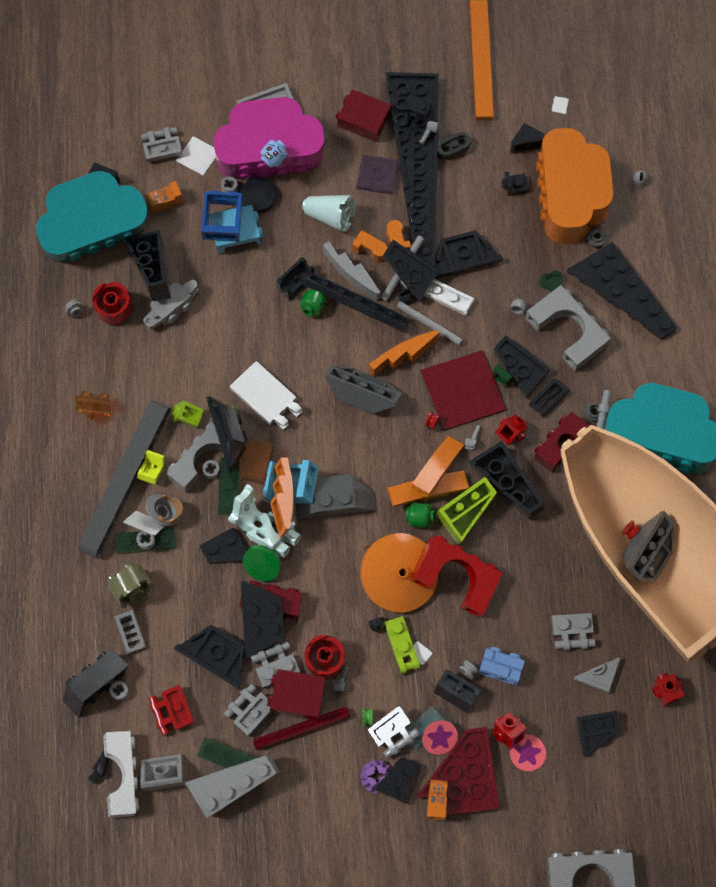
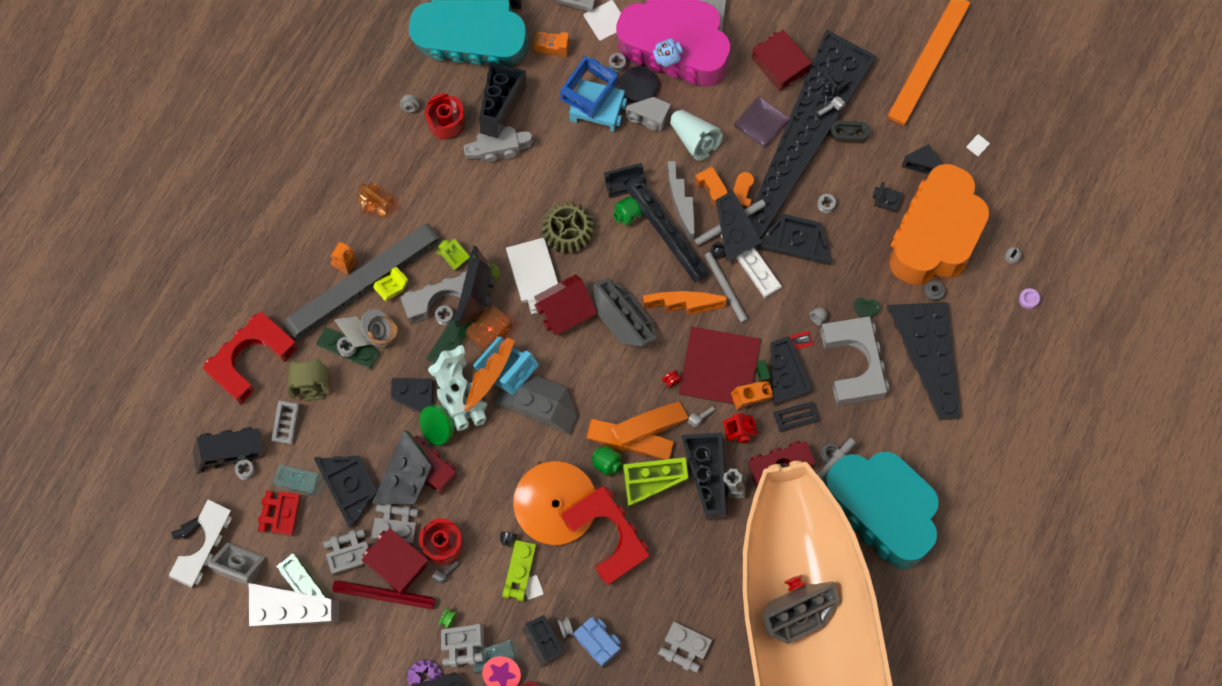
camera: 30 degrees right, 0 degrees up
none -> red arch [203,311,298,405]
none -> clear light blue plate [273,464,319,495]
none -> orange leg [330,242,357,275]
none -> dark red brick [534,274,597,336]
none -> olive gear [541,201,594,254]
none -> light grey slope [626,97,671,132]
none -> light grey piece [723,469,747,498]
none -> orange leg [731,381,774,410]
none -> sticker [790,331,813,350]
none -> light grey bush [817,194,836,214]
none -> lavender tile [1019,288,1040,309]

